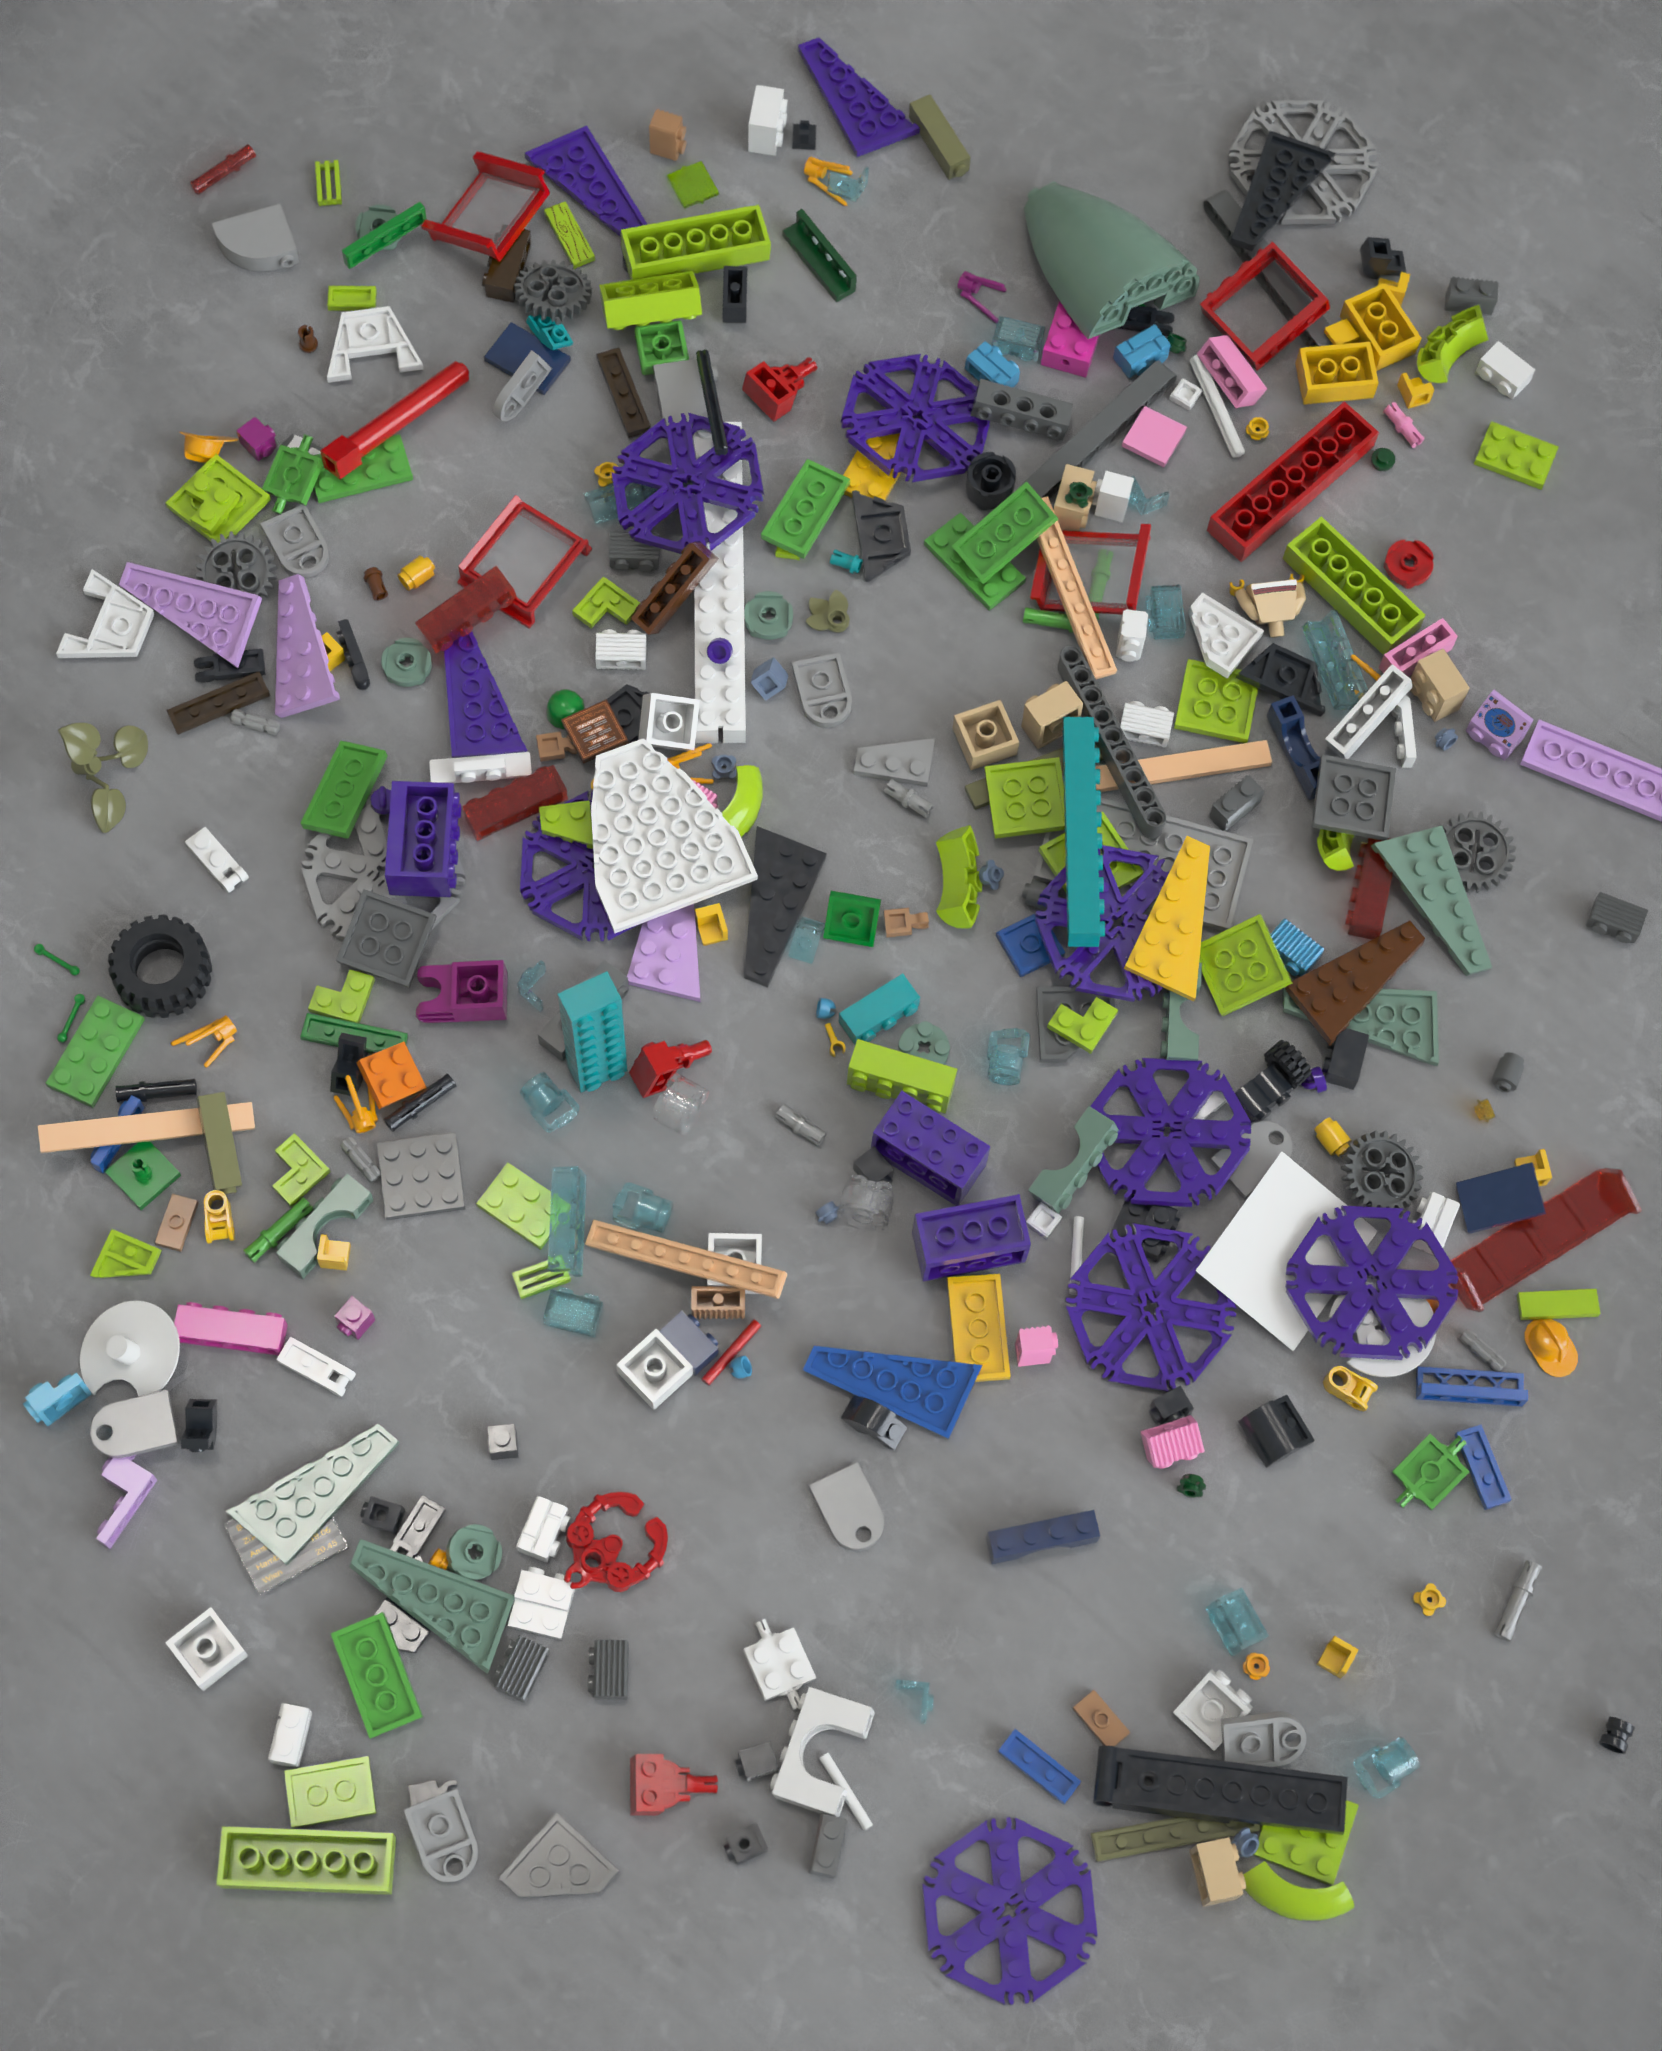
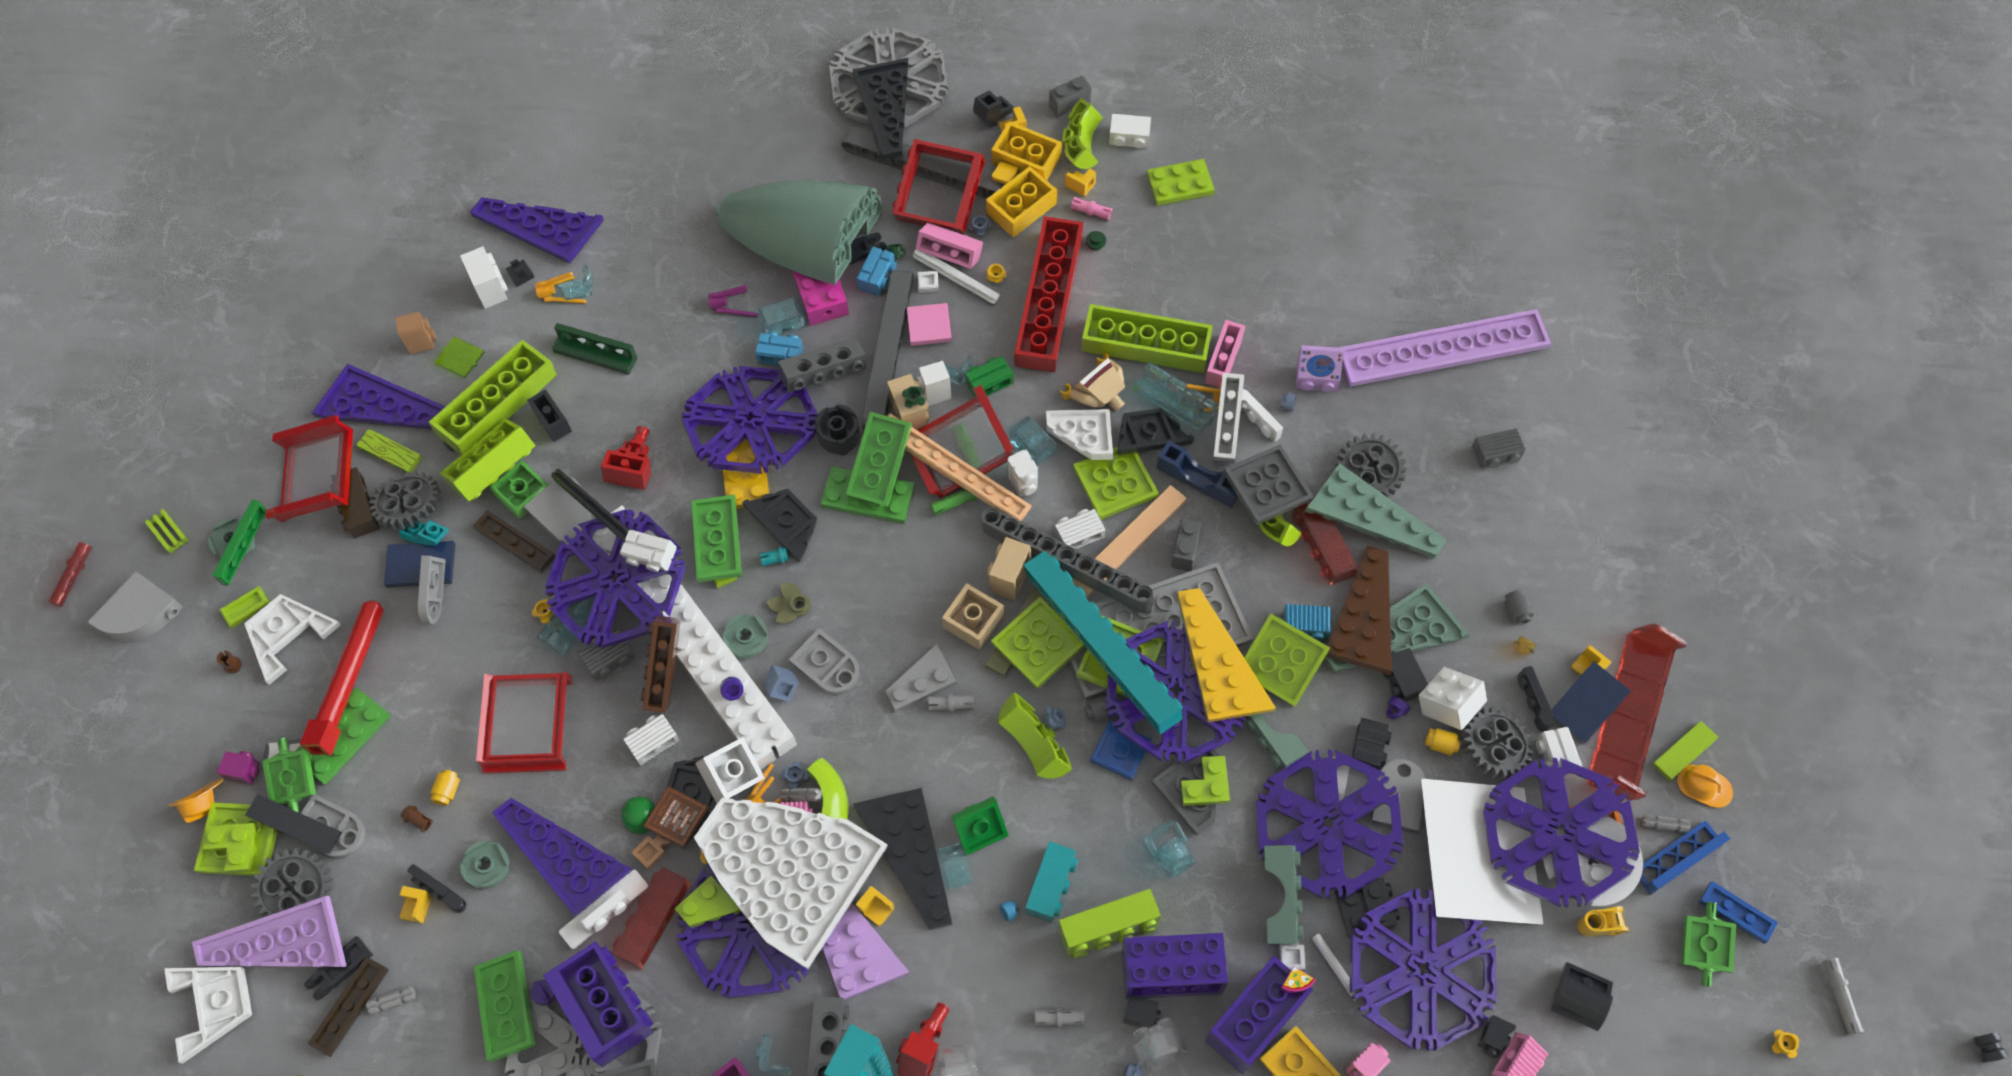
camera: 30 degrees left, 5 degrees down
lavender wing [275,574,340,718] -> none
clear red brick [415,566,517,653] -> none
lime plate [572,576,640,629] -> none
yellow hand [825,1023,846,1057] -> none
medium nougat plate [884,908,929,937] -> none
sand green plate [898,1021,950,1065] -> none
olive brick [909,94,971,180] -> none
black tyre [1264,1040,1312,1089] -> none
red plate [1384,539,1434,589] -> none
tan brick [1410,648,1470,722] -> none
none -> black tile [245,794,342,854]
none -> white brick [620,530,676,572]
none -> light grey axle [780,788,822,802]
none -> green brick [965,356,1014,397]
none -> sand blue plate [968,215,992,236]
none -> tile [1281,966,1316,993]
none -> white brick [1419,667,1487,730]
none -> black hinge [1518,666,1555,732]

